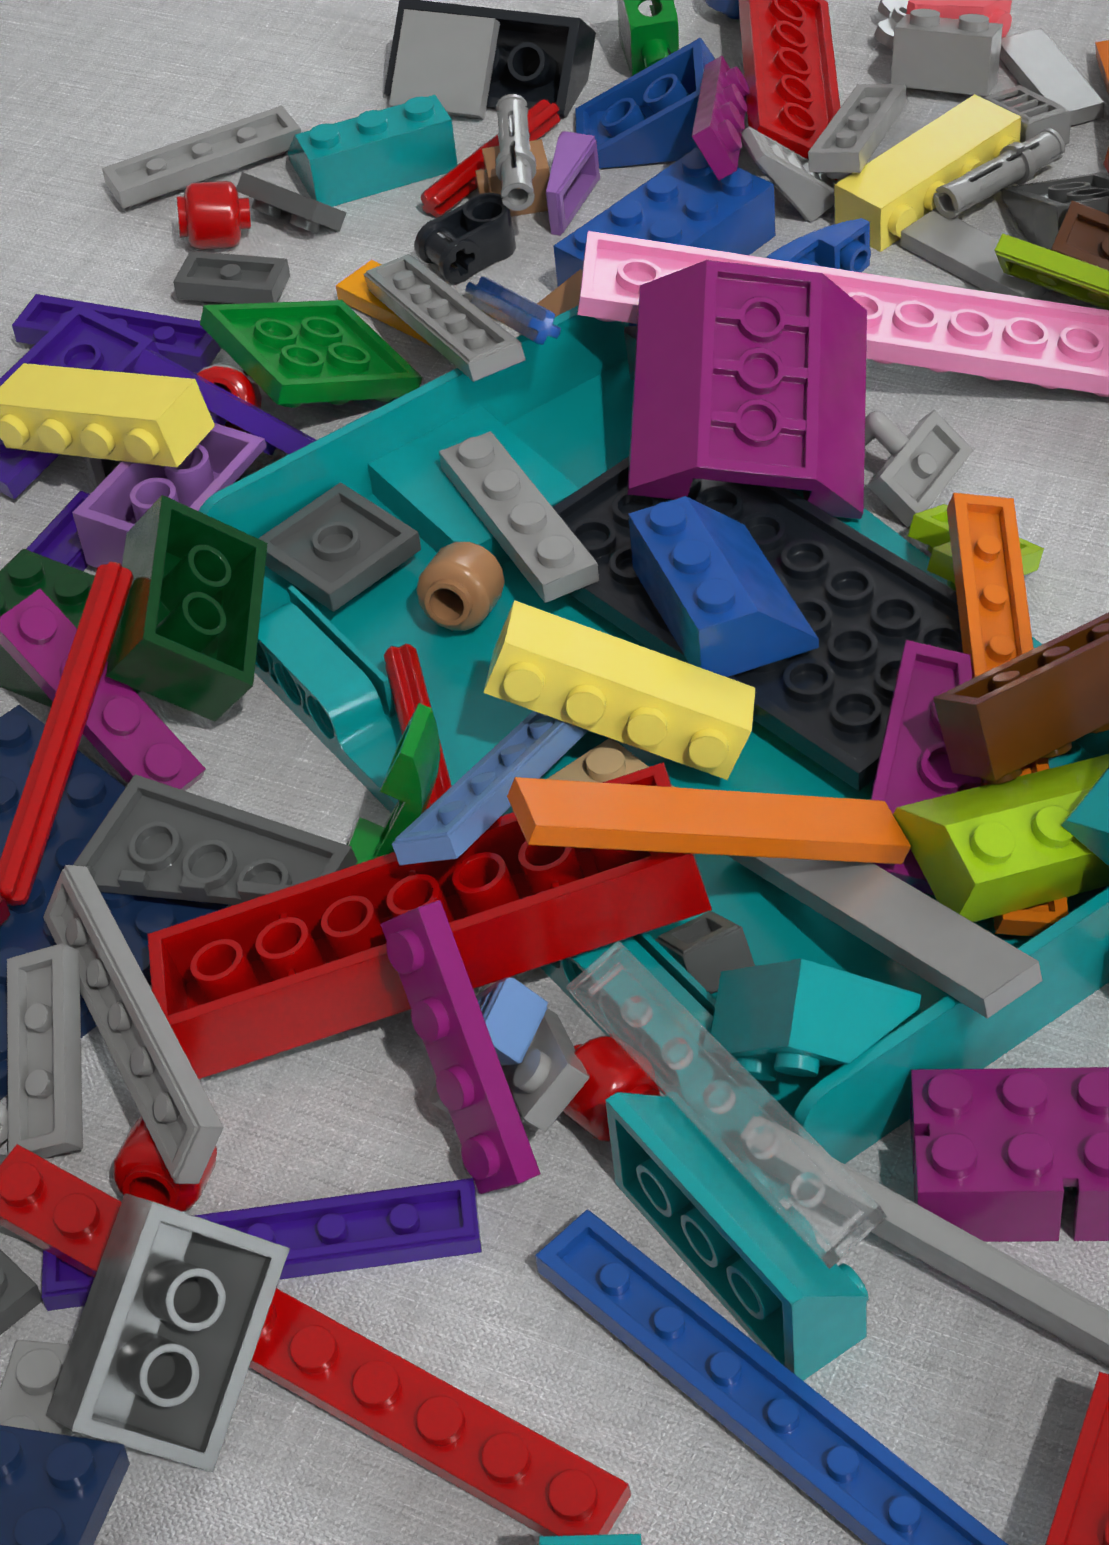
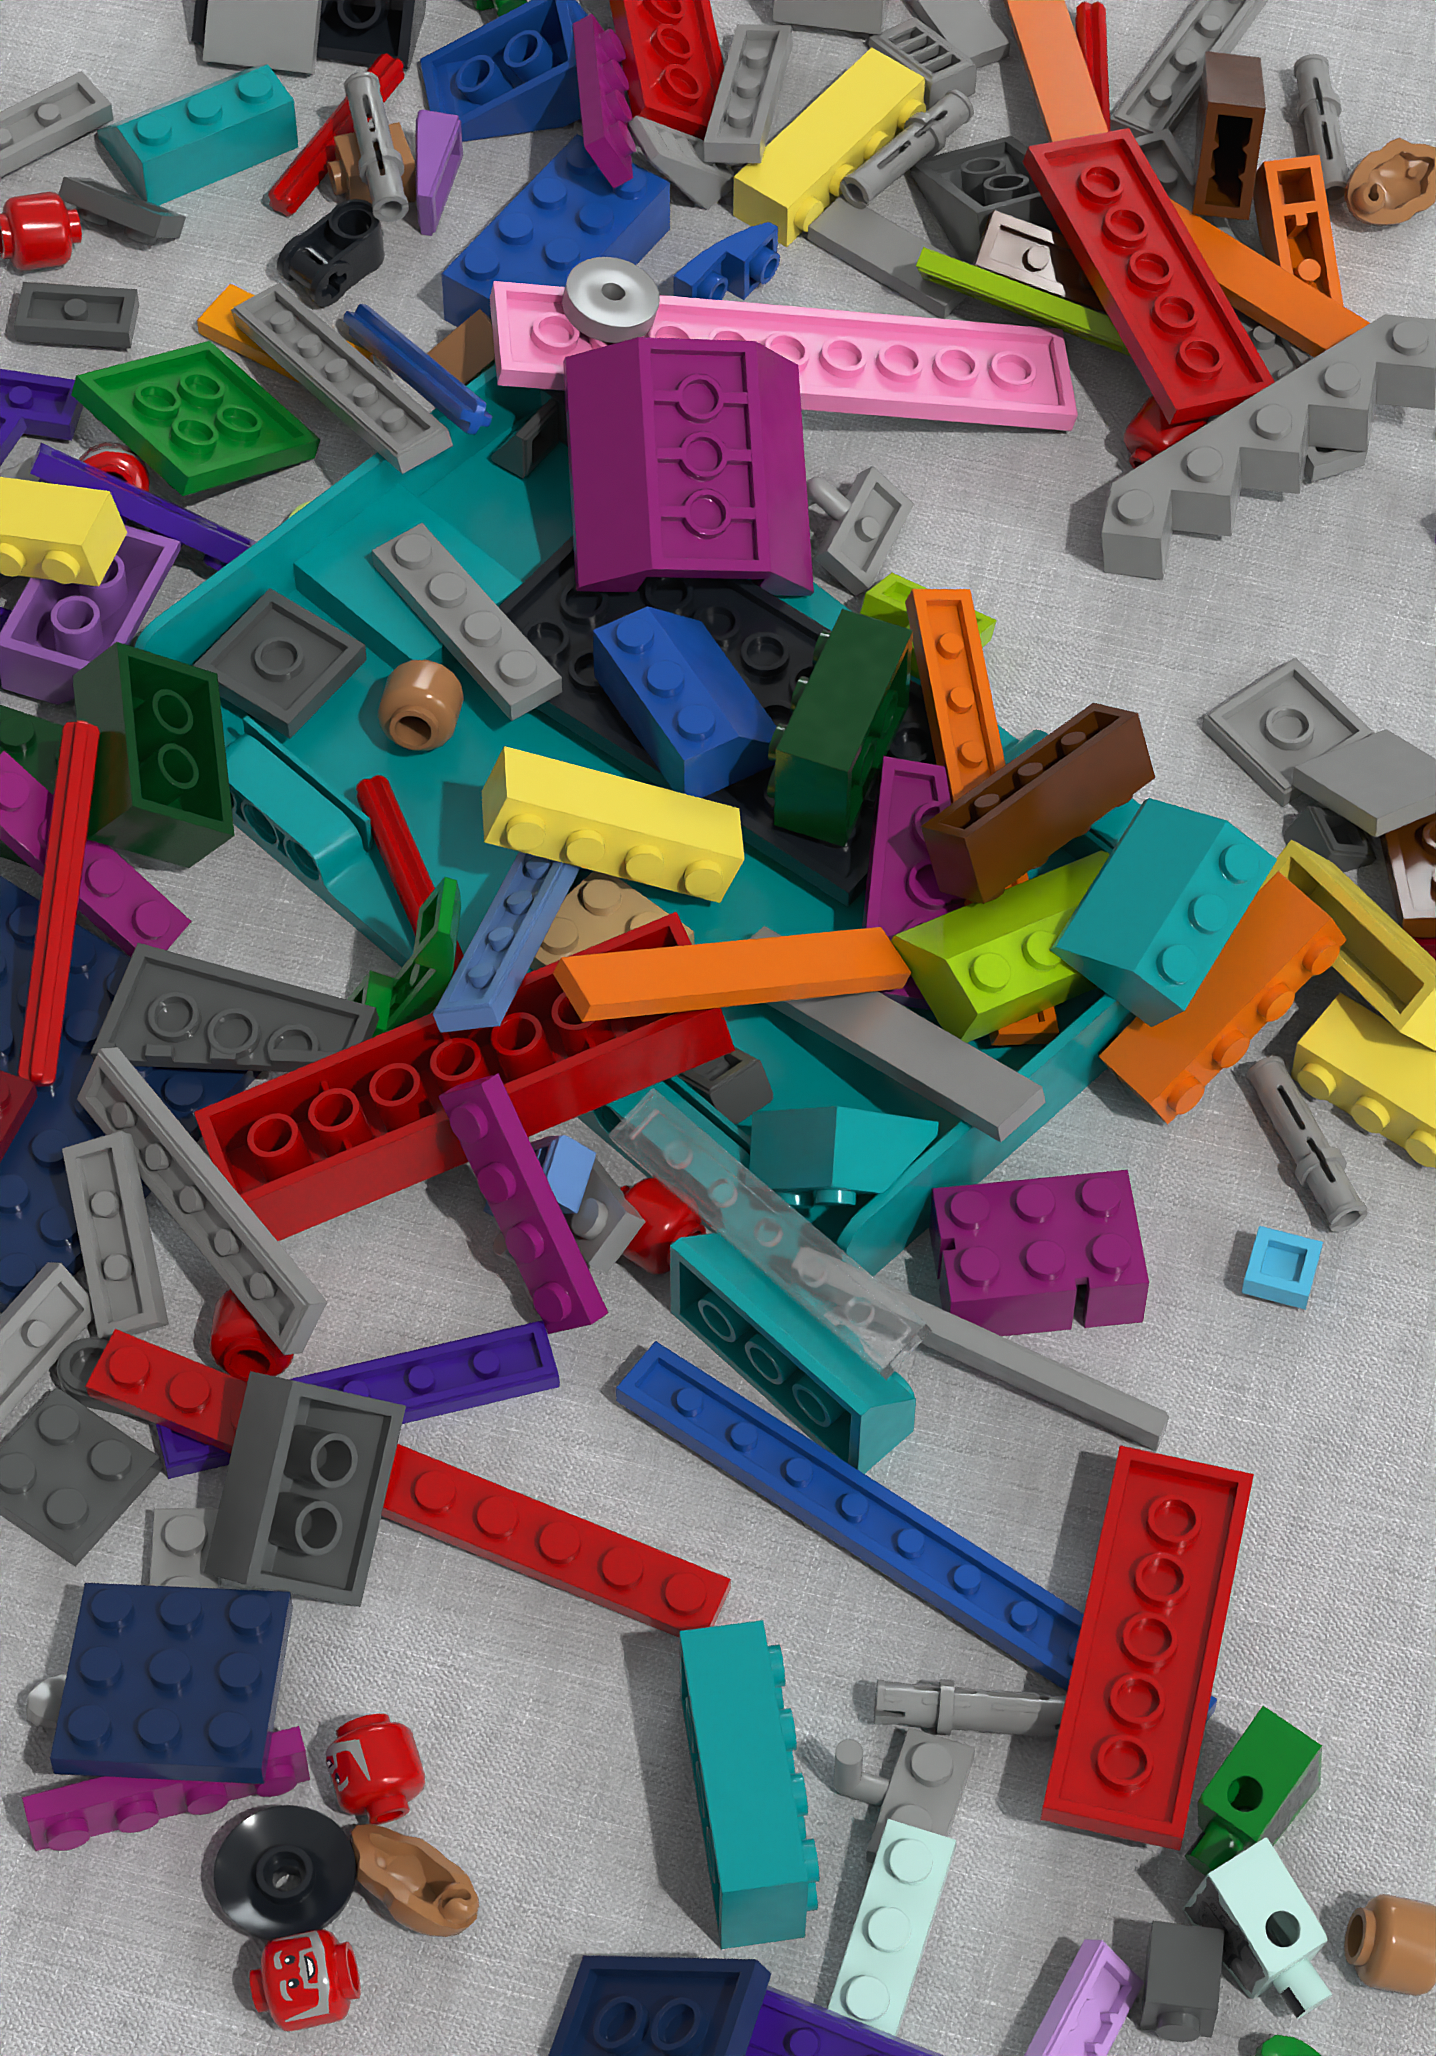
camera: 15 degrees left, 10 degrees up
none -> dark grey slope [491,399,559,478]
none -> light grey piece [562,257,660,343]
none -> dark green brick [767,609,913,847]

